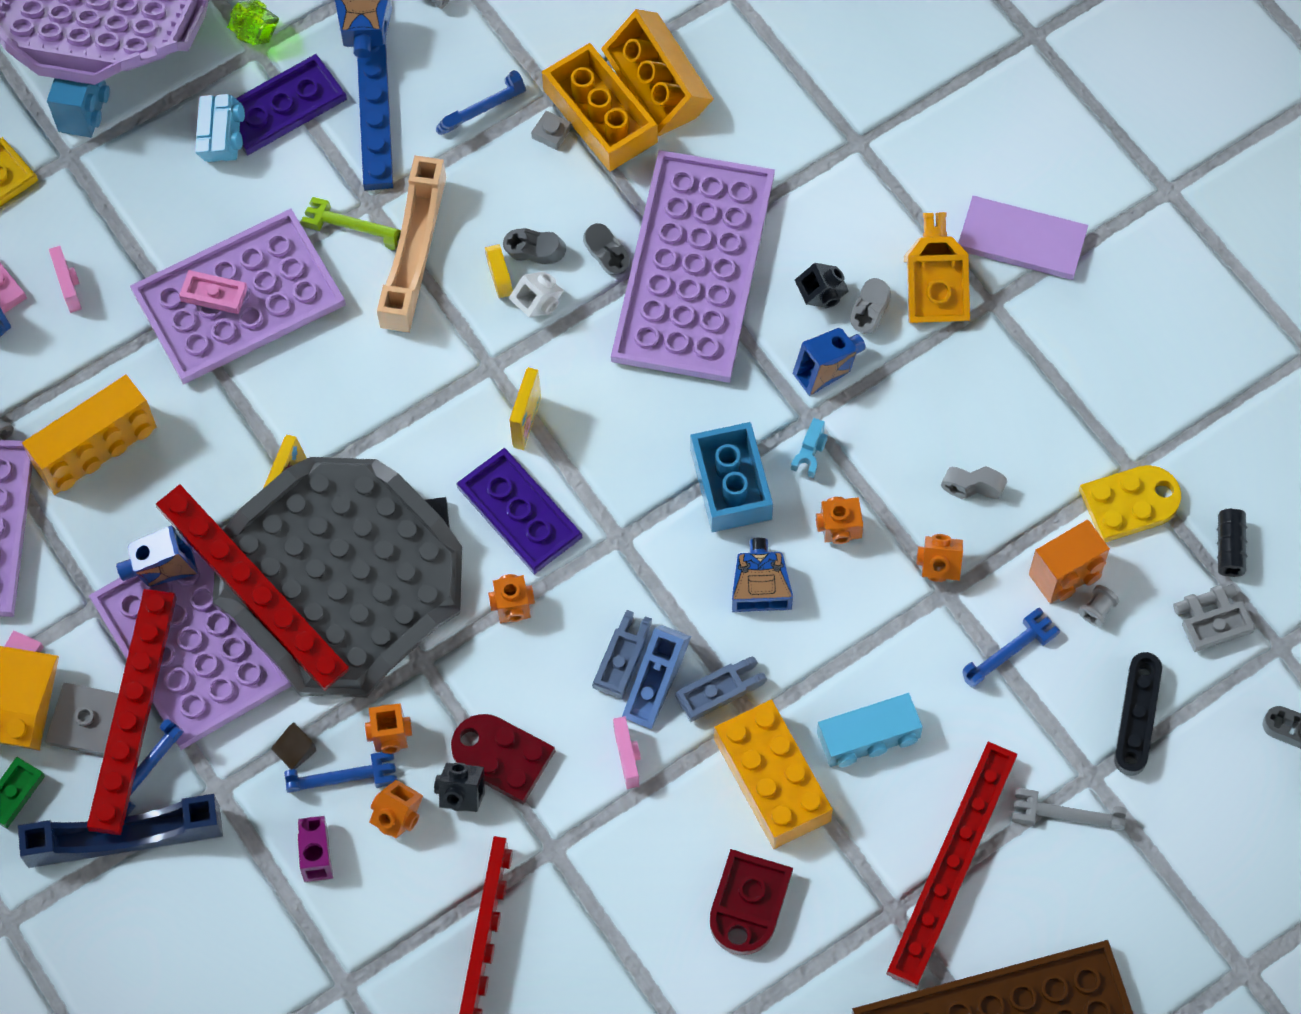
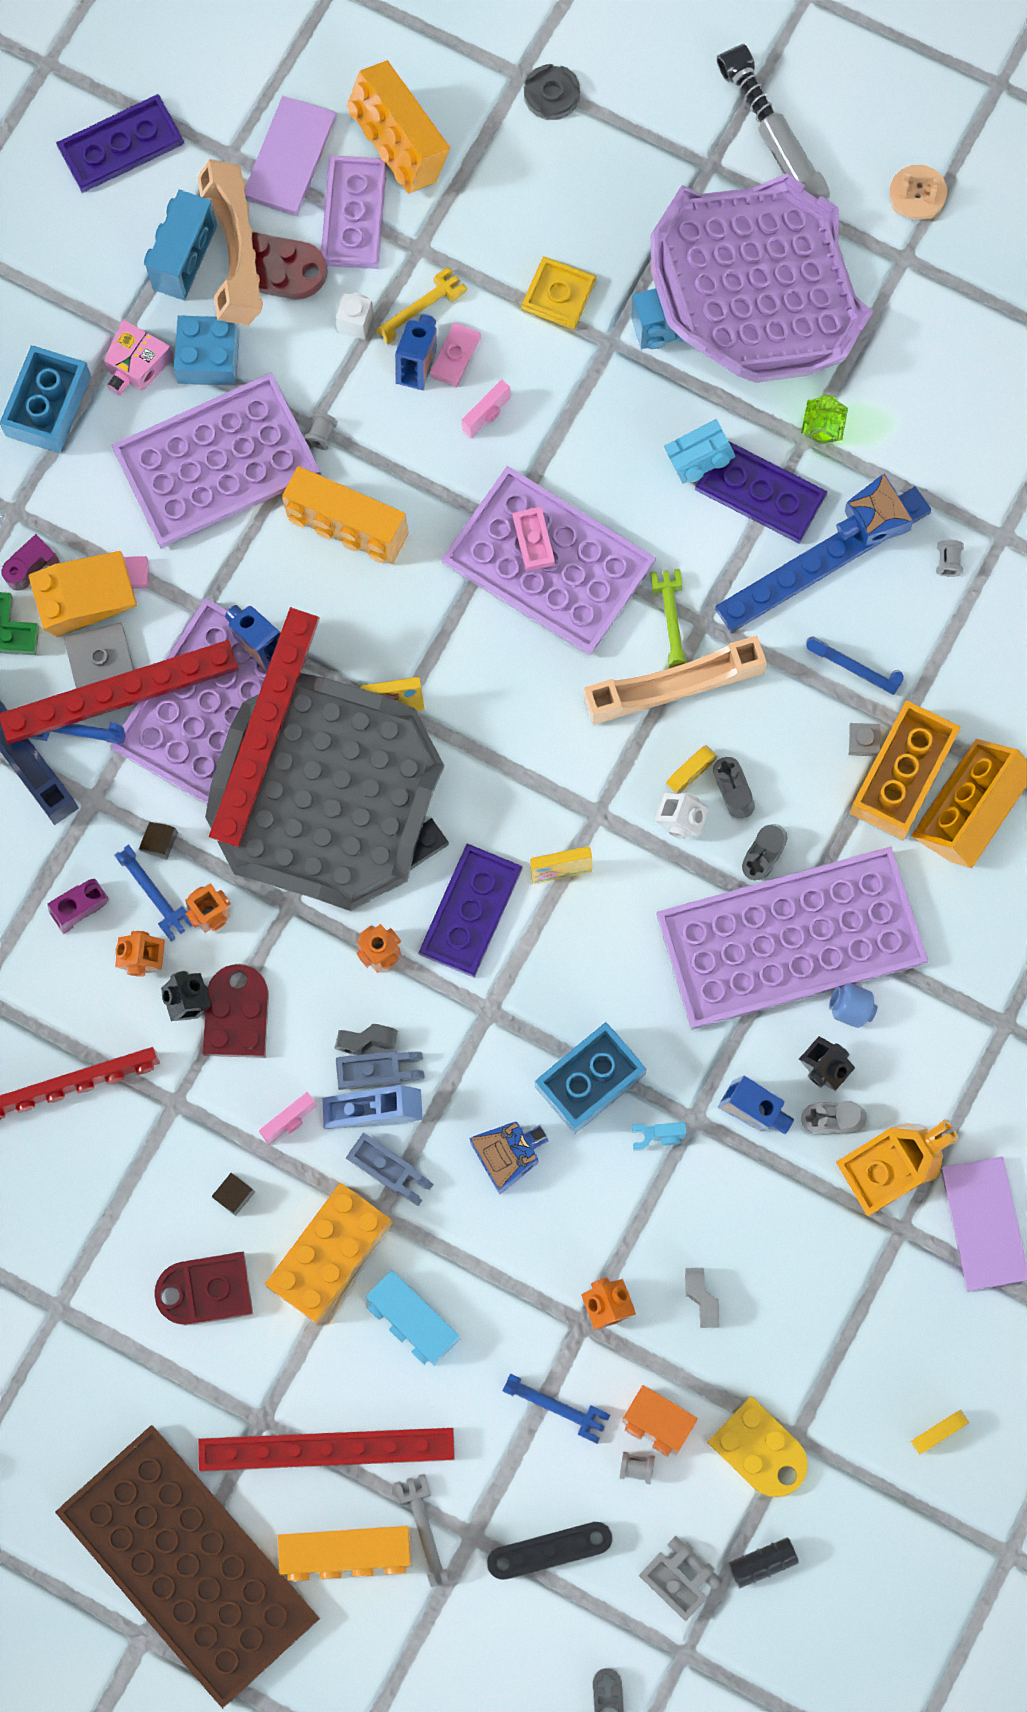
camera: 65 degrees right, 10 degrees up
orange brick [815,497,863,544] -> none
none -> dark brown slope [211,1173,255,1217]
none -> light orange brick [277,1526,413,1582]
none -> dark grey piece [334,1023,398,1055]
none -> medium blue head [829,983,877,1028]
none -> yellow beam [910,1409,970,1455]

